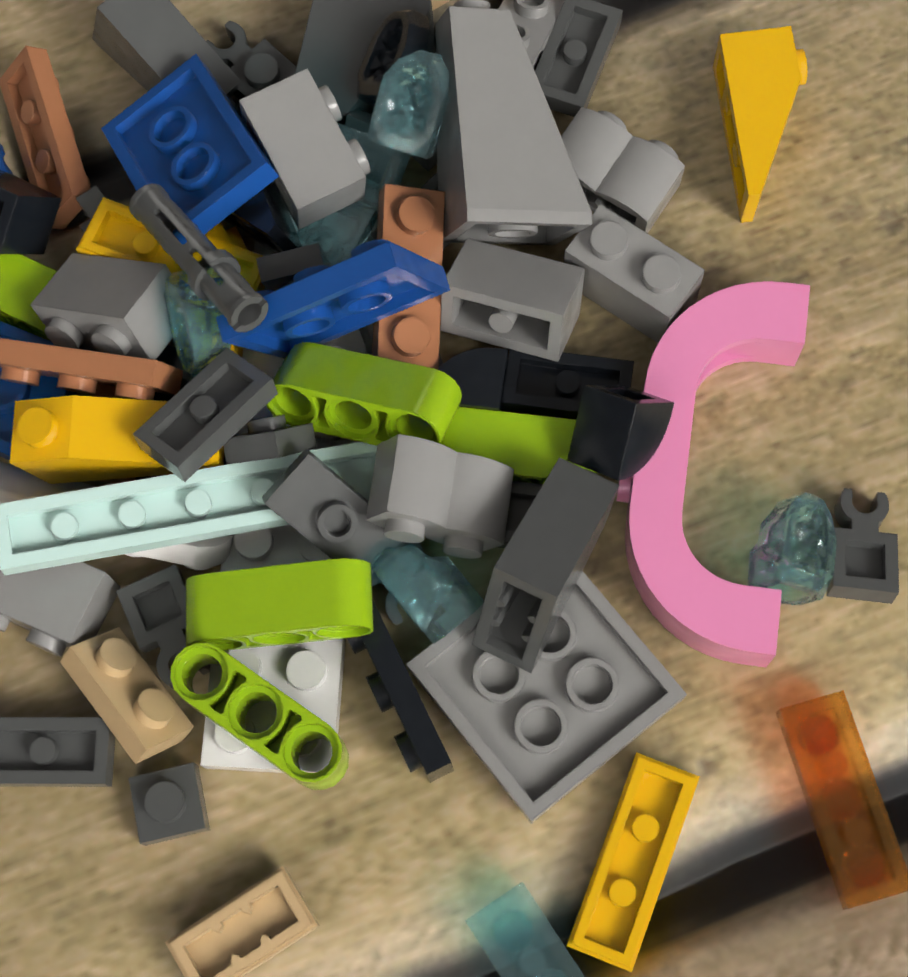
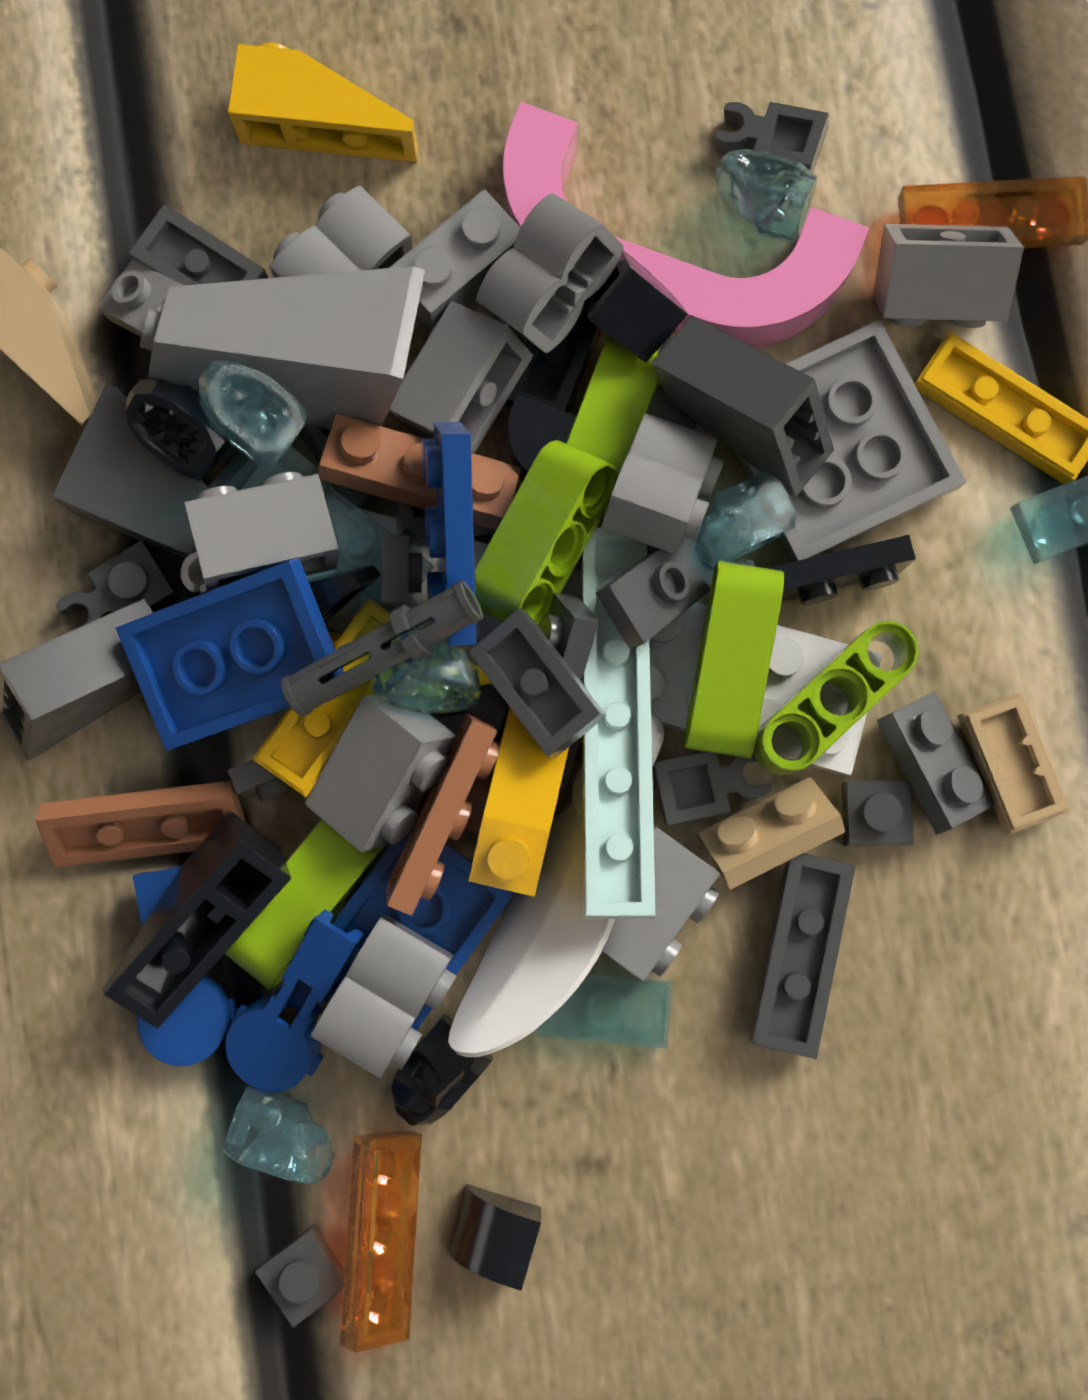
camera: 85 degrees left, 10 degrees up
none -> light grey brick [476,193,624,353]
none -> light grey brick [873,224,1024,328]
none -> dark grey plate [877,691,995,835]

